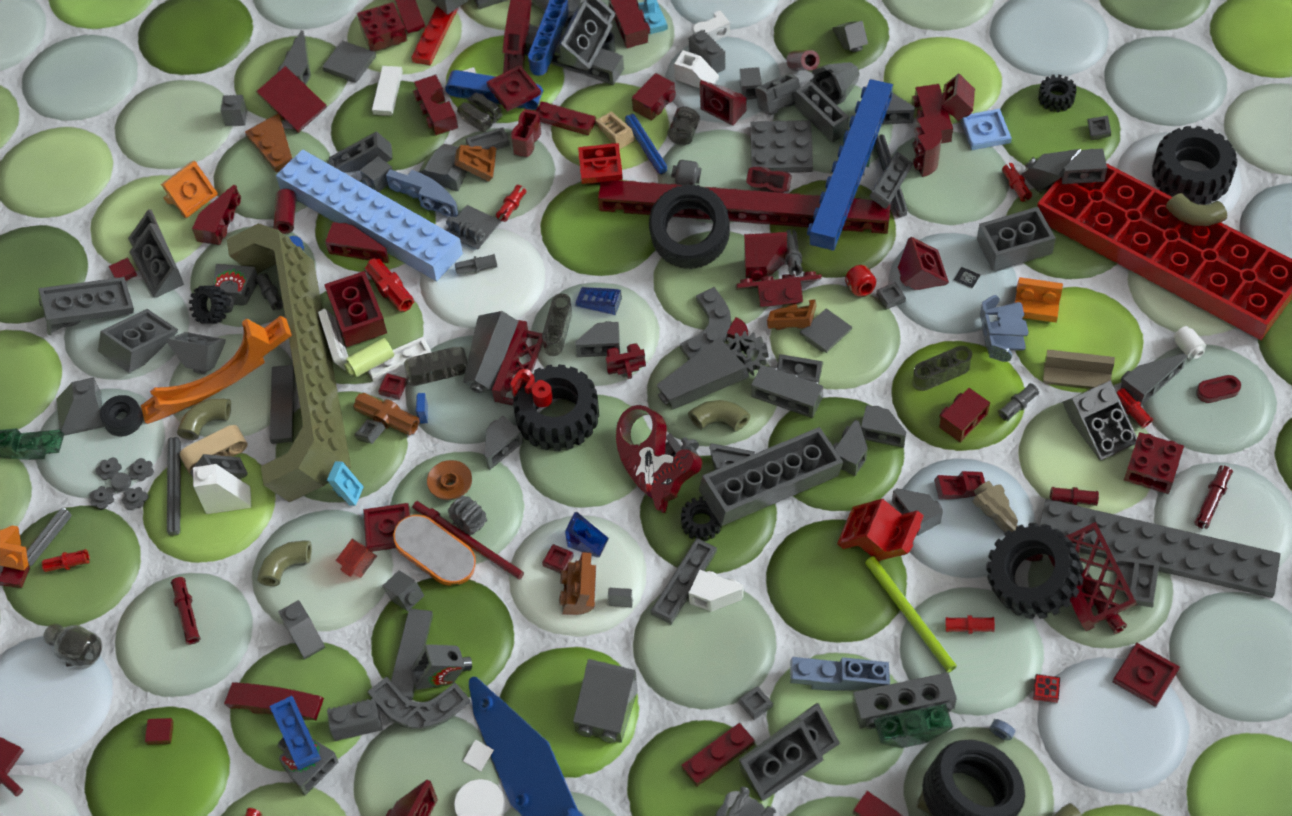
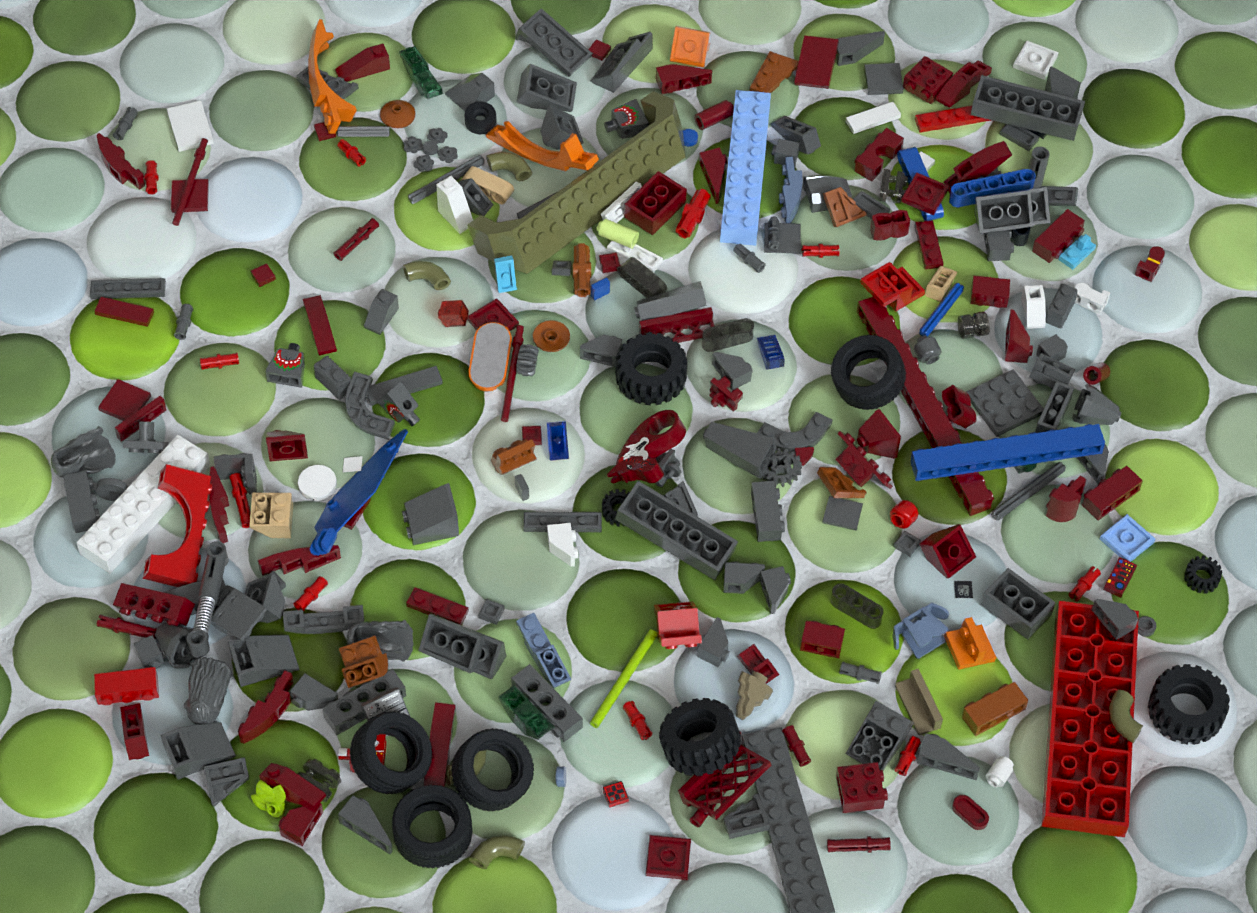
camera: 55 degrees right, 0 degrees up
clear smoke piece [43,624,103,669] -> none
black tyre [189,285,229,324] -> none
dark grey brick [220,95,248,126] -> none
blue plate [270,696,321,771] -> none
dark grey brick [382,570,424,611] -> none
red leg [510,369,552,408] -> none
olive cylinder [688,400,751,431] -> none
dark grey slope [777,354,823,383] -> none
dark grey pin [785,230,802,276] -> none
slope [832,21,868,52] -> none
dark grey tile [869,152,913,209] -> none
dark red brick [941,73,975,121] -> none
dark grey slope [1021,149,1081,192] -> none
dark grey tile [1087,115,1111,140] -> none
none -> dark orange dish [380,100,416,128]
none -> dark orange brick [962,682,1028,736]
none -> tile [1103,557,1137,598]

